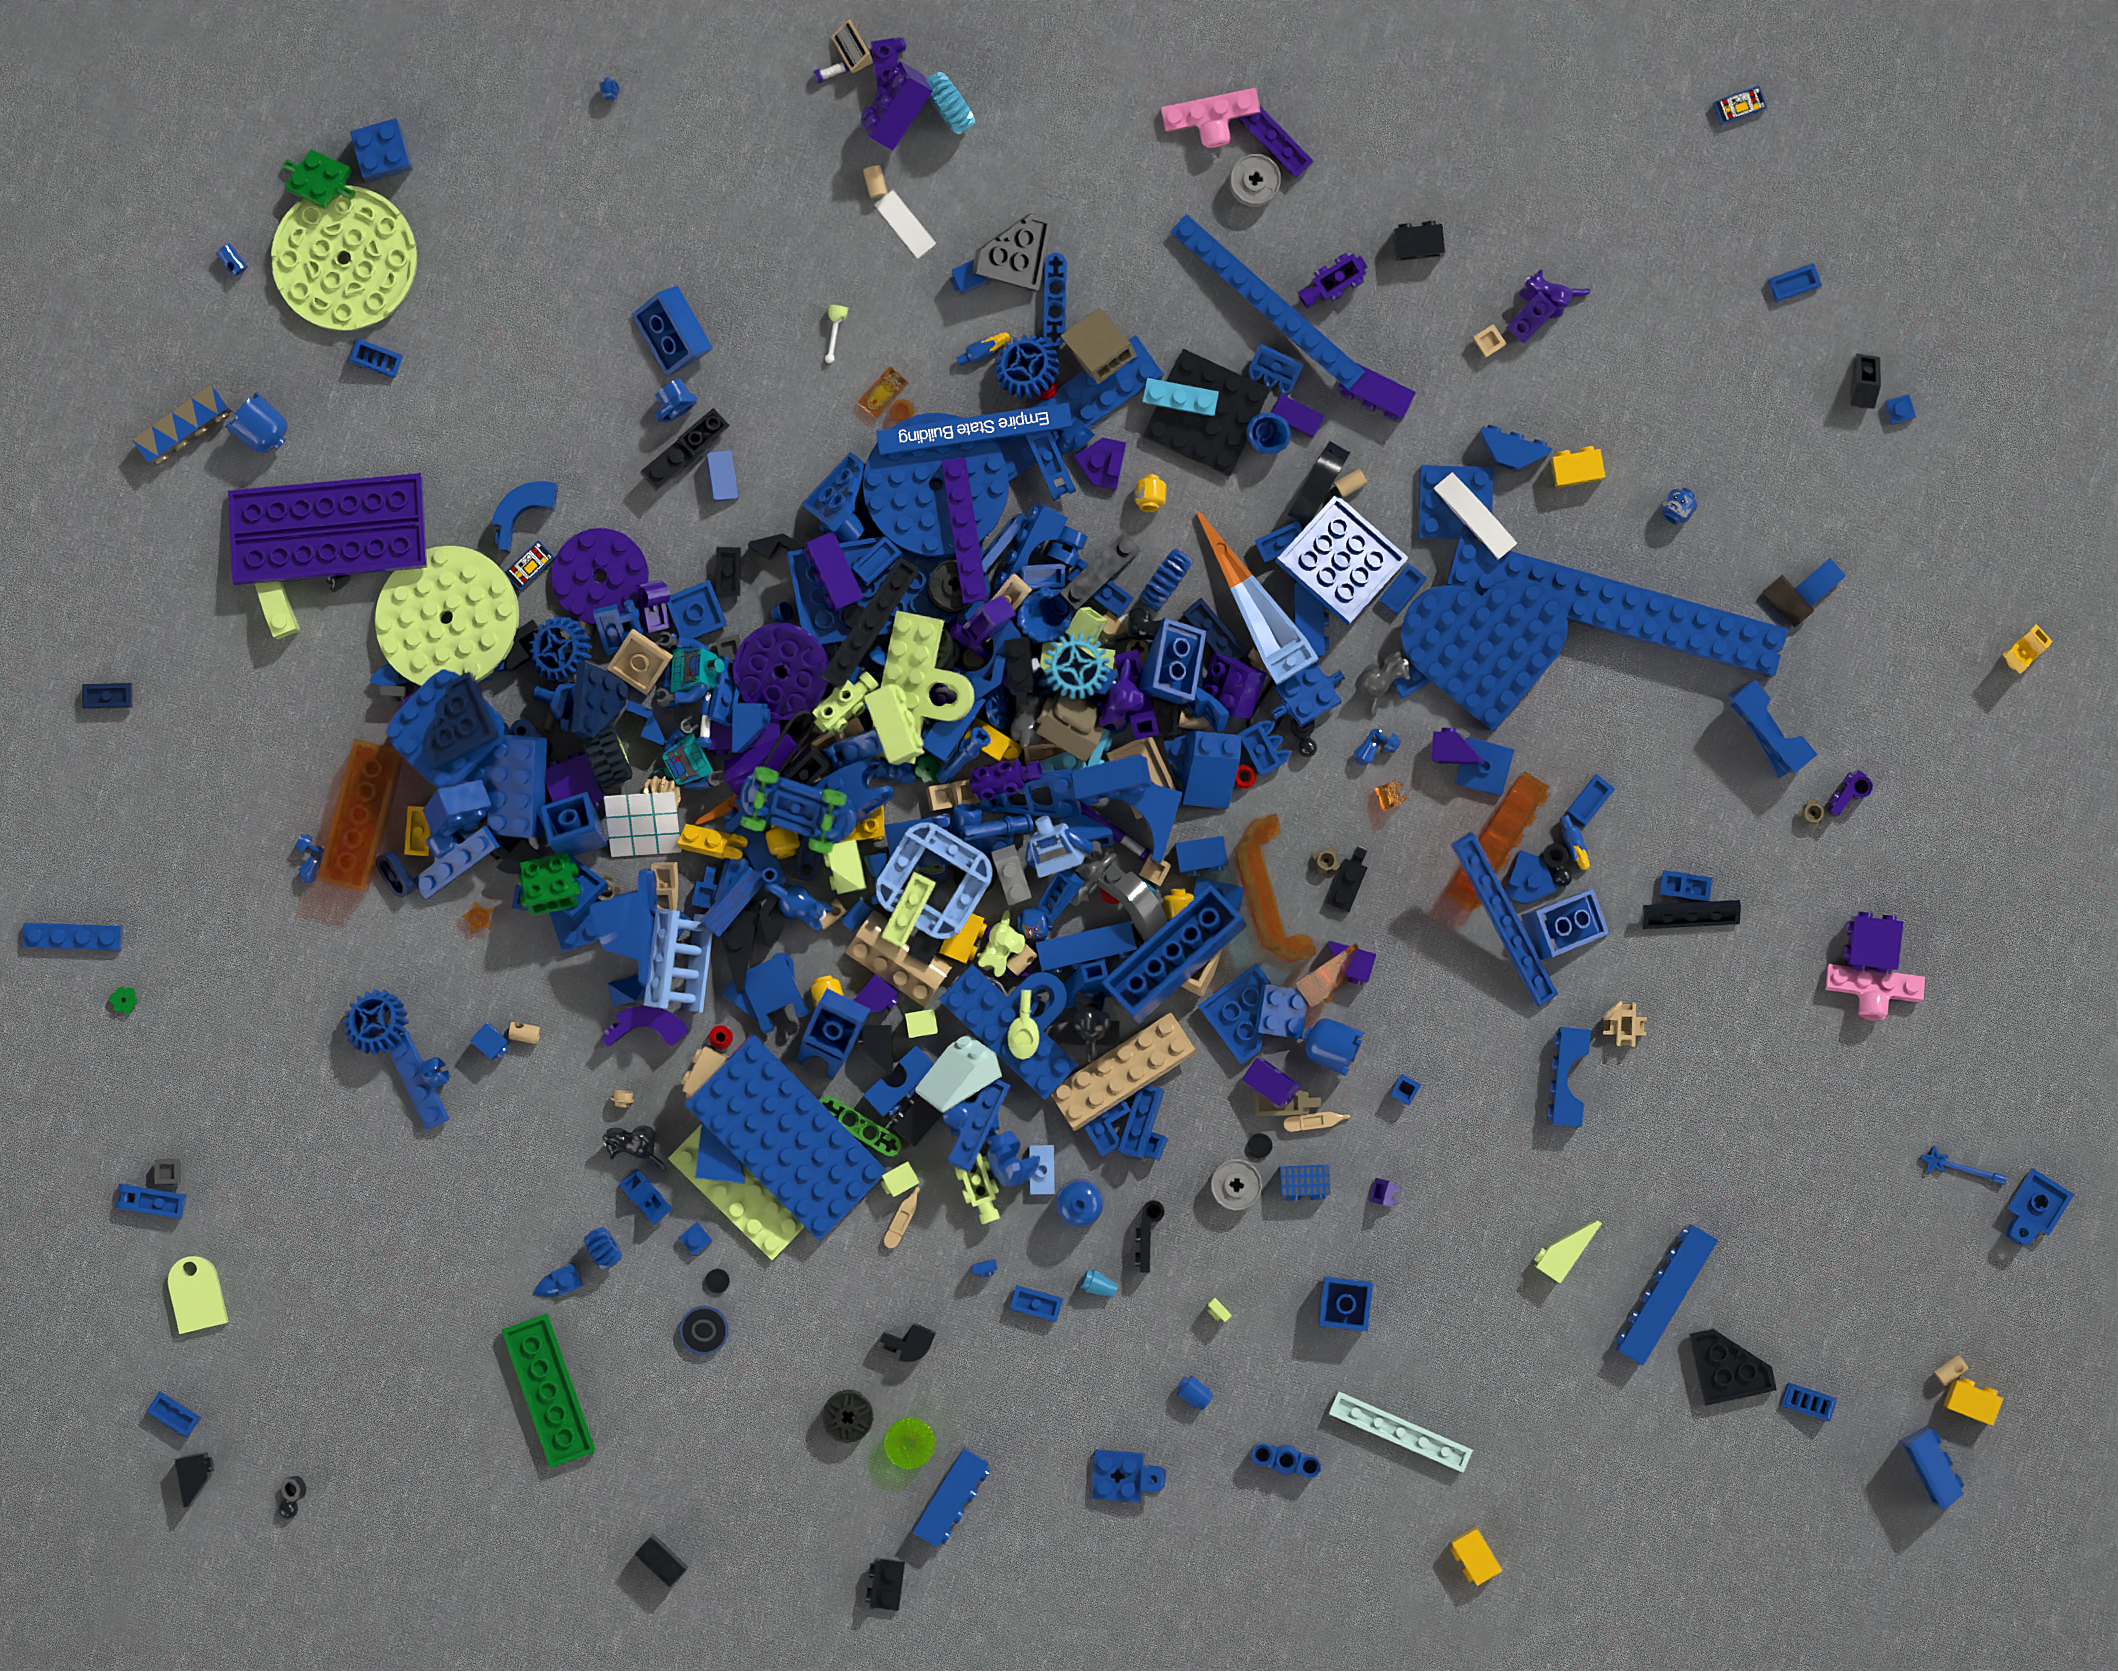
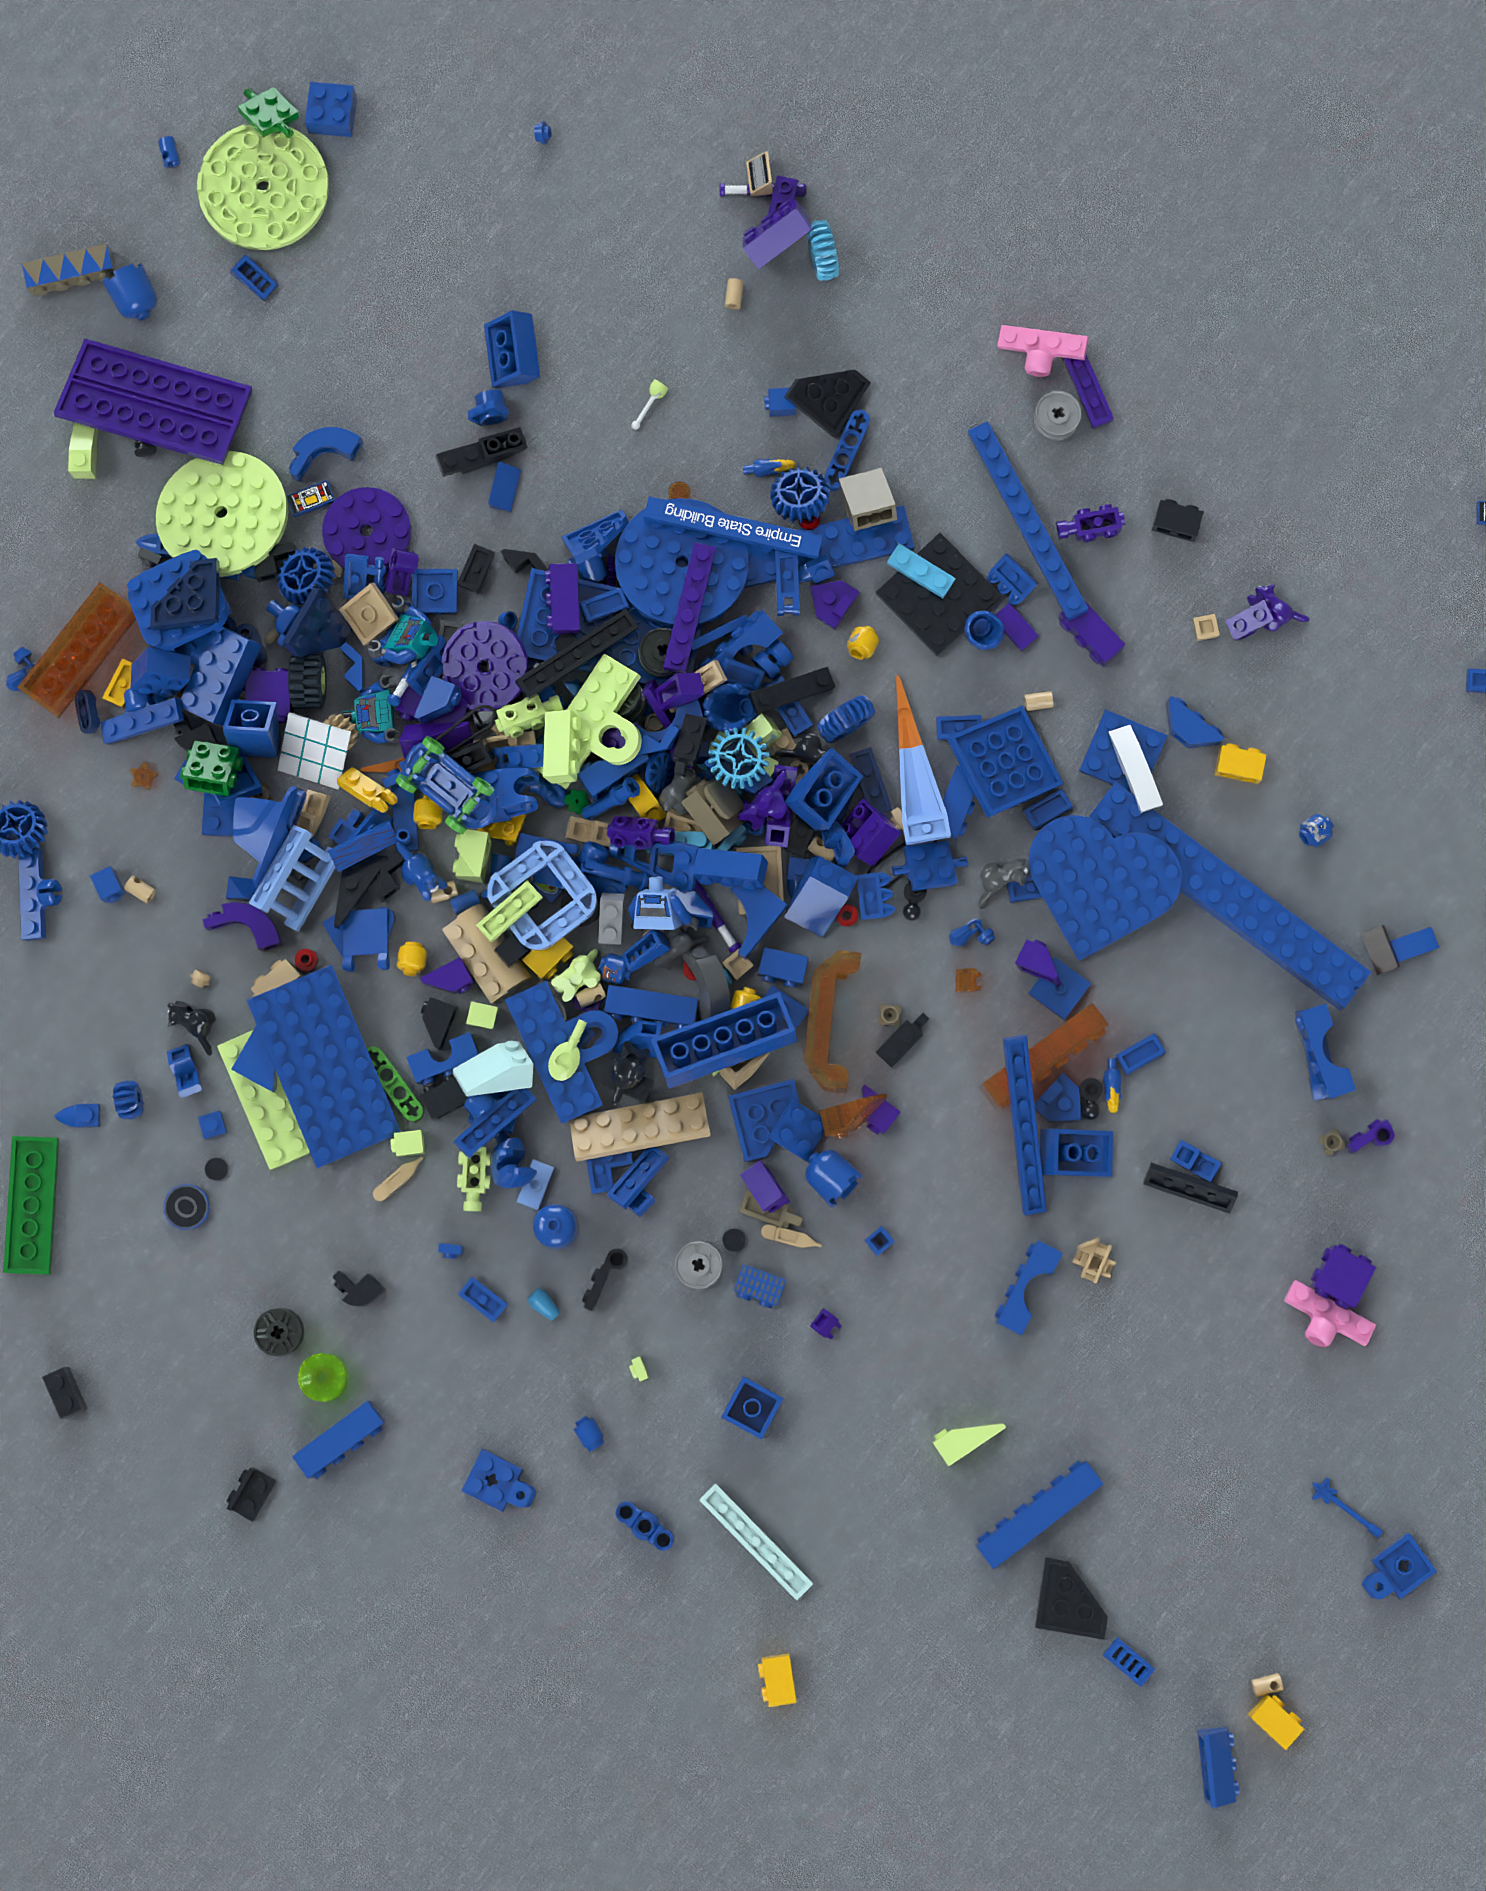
camera: 25 degrees right, 5 degrees down
dark blue plate [795,836,823,881] -> none
blue brick [797,988,871,1080] -> none
clear orange tile [858,366,908,418] -> none
white sticker [874,190,936,259] -> none
black arch [1288,441,1351,526] -> none

